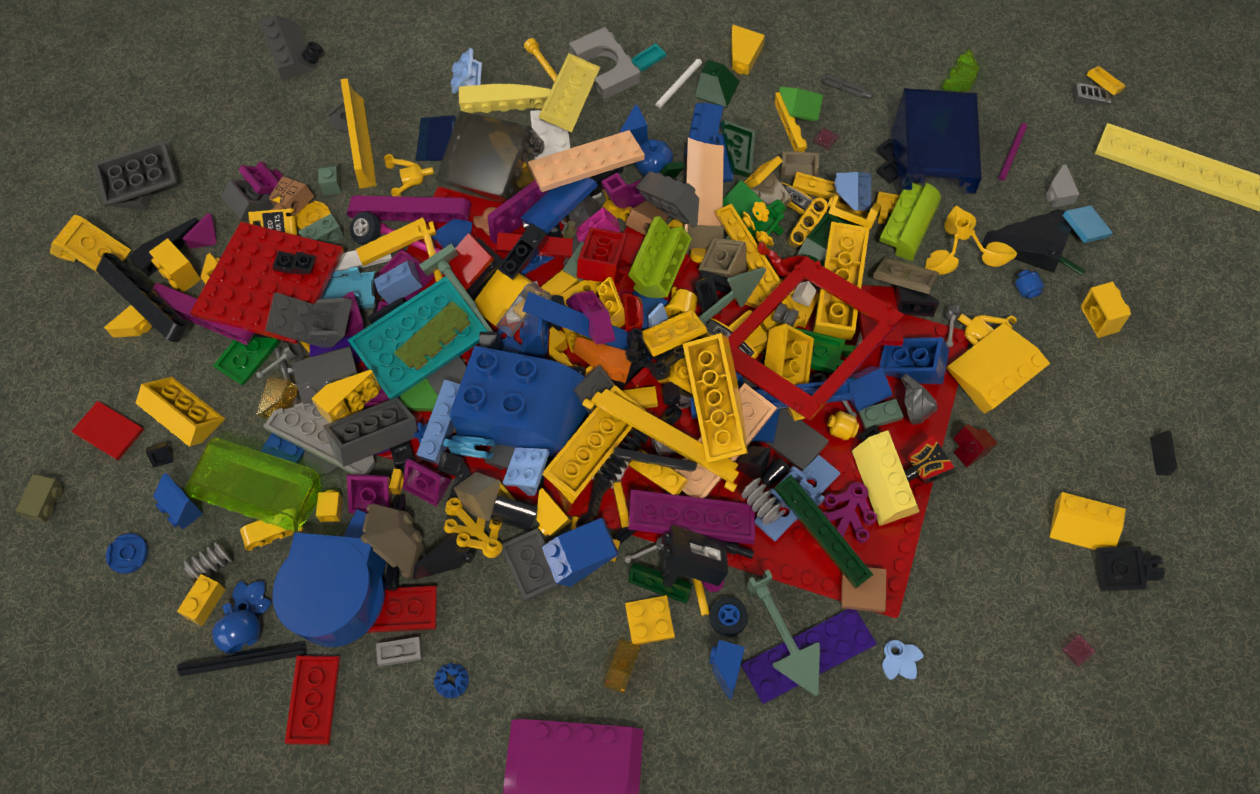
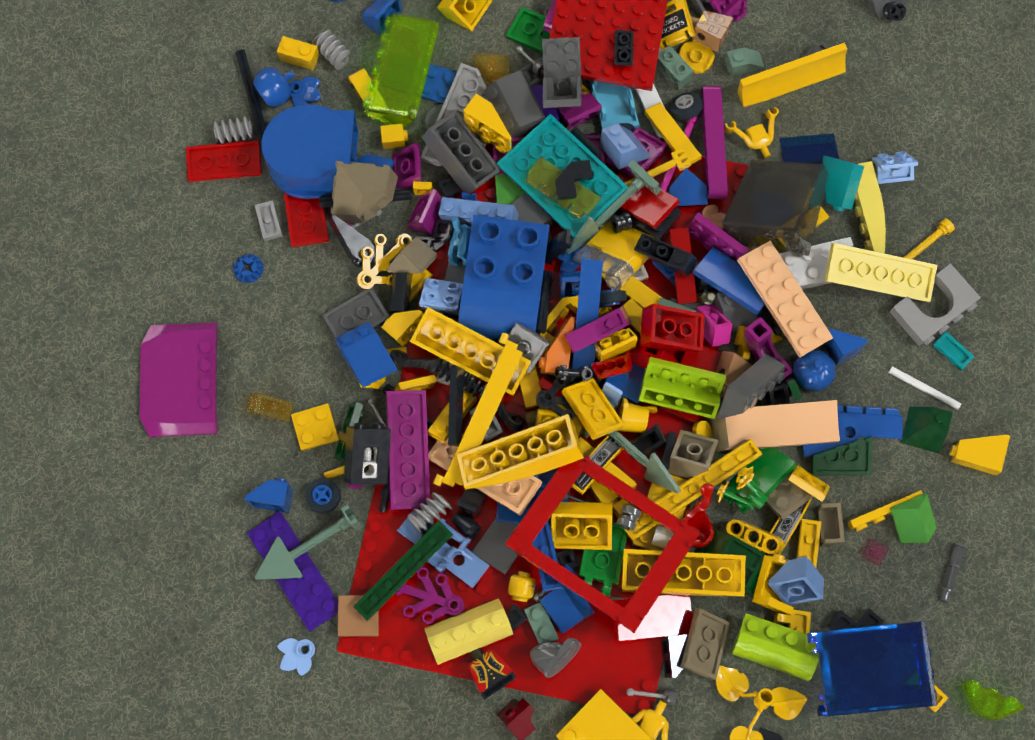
camera: 80 degrees right, 10 degrees up
blue slope [879,337,949,384] -> none
none -> light grey piece [214,116,254,144]
none -> black tile [555,160,593,200]
none -> black wheel [610,211,632,234]
none -> teal slope [823,156,864,211]

